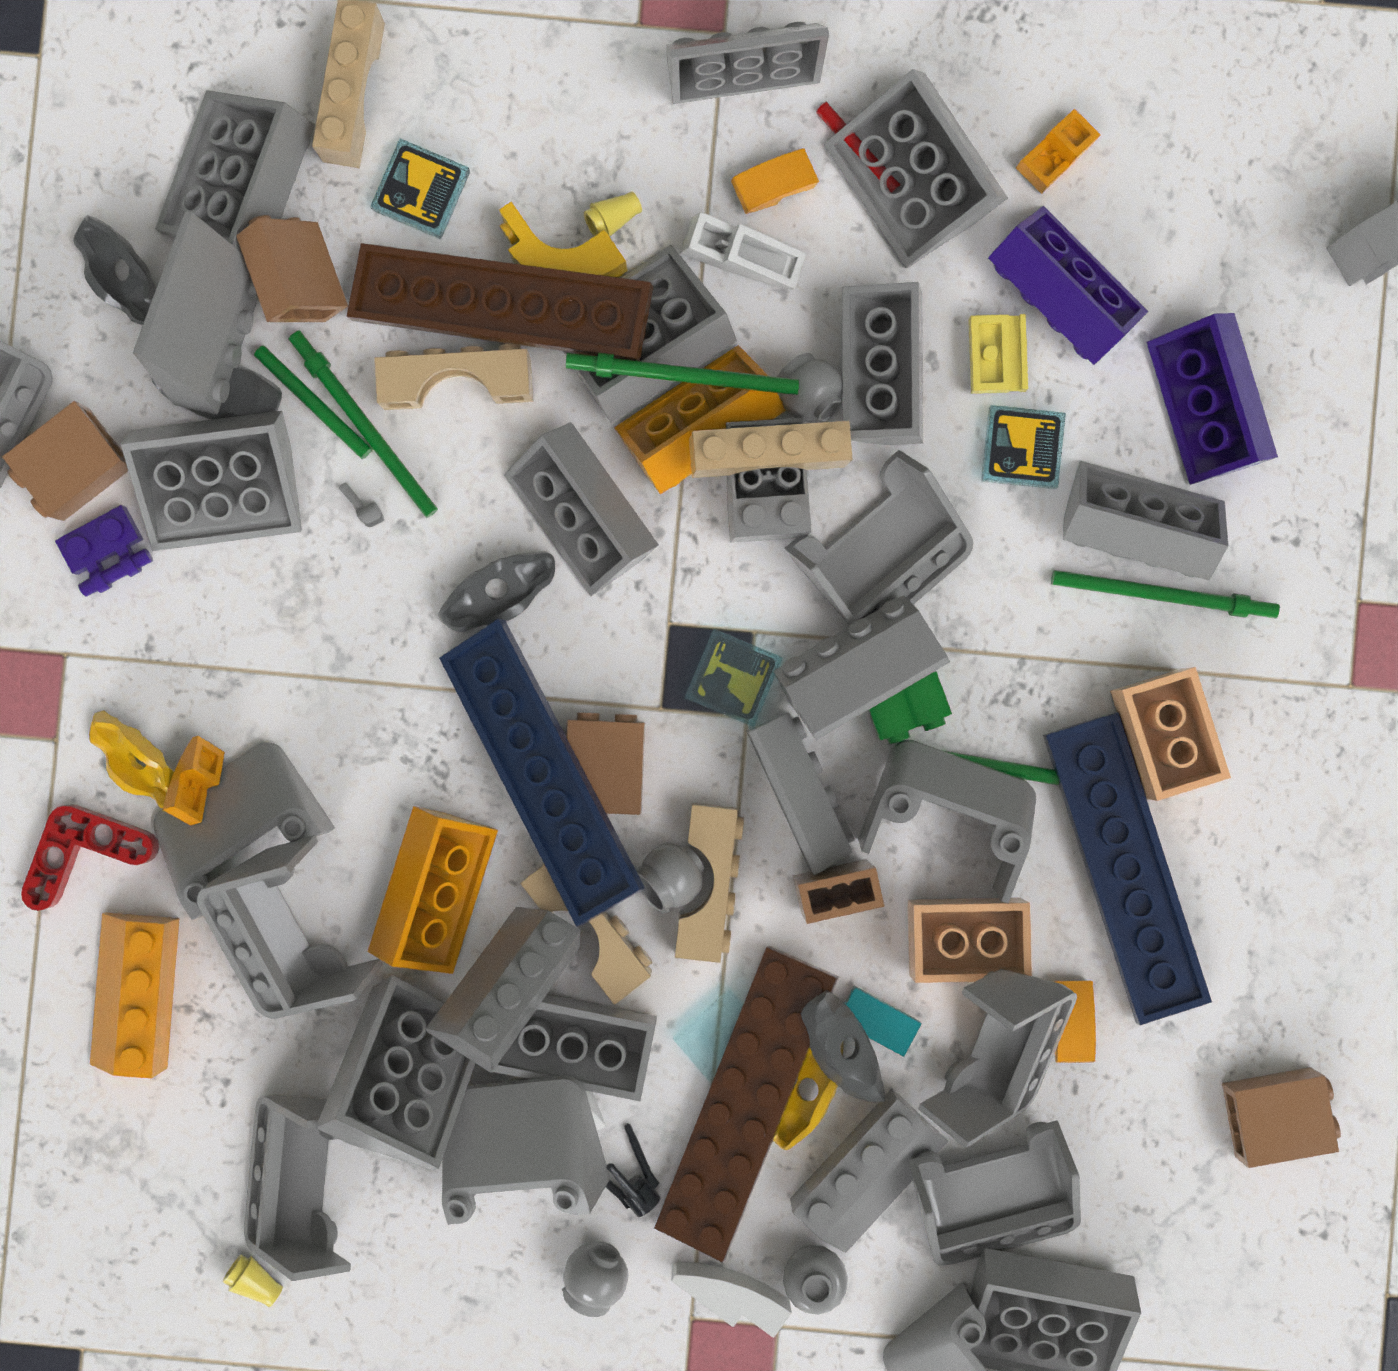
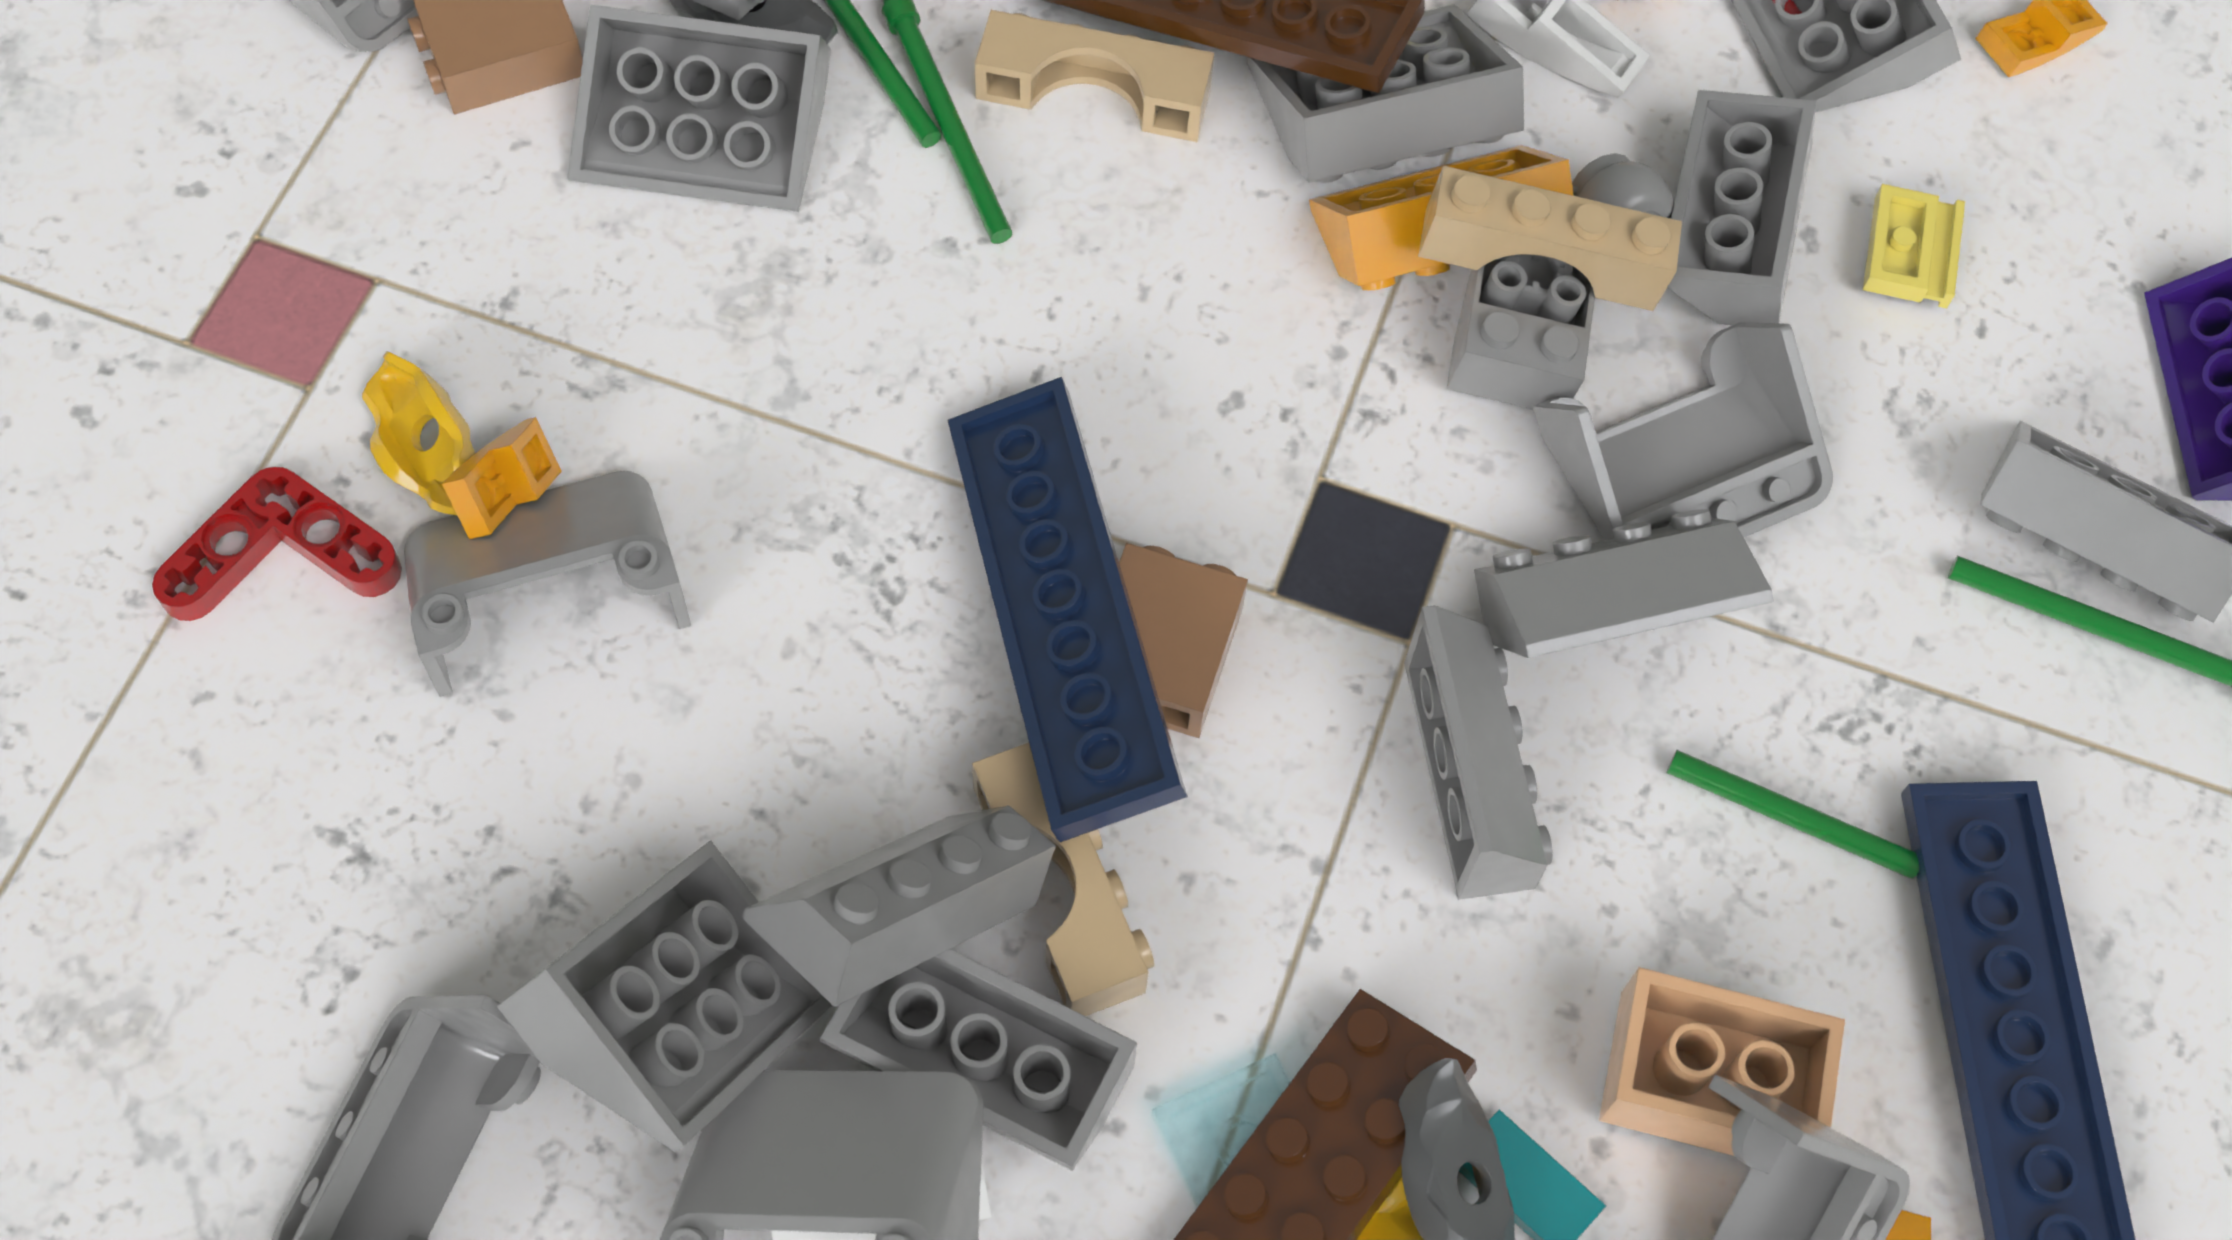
camera: 10 degrees right, 25 degrees down
dark purple plate [55,505,153,597] -> none
light orange slope [90,913,180,1079] -> none
light grey windscreen [197,835,383,1019] -> none
light grey hand [339,483,385,527] -> none
light orange slope [367,806,498,974] -> none
dark grey piece [438,551,555,632] -> none
light grey slope [504,422,659,596] -> none
green bar [566,353,799,395] -> none
light grey piece [637,843,704,913] -> none
tan arch [675,803,744,963] -> none
clear light blue tile [685,629,783,727] -> none
medium nougat brick [792,859,885,924] -> none
light grey windscreen [858,740,1036,904] -> none
green brick [867,671,952,745] -> none
tile [981,405,1066,489] -> none
dark purple slope [988,206,1149,365] -> none
light nougat brick [1110,667,1231,801] -> none

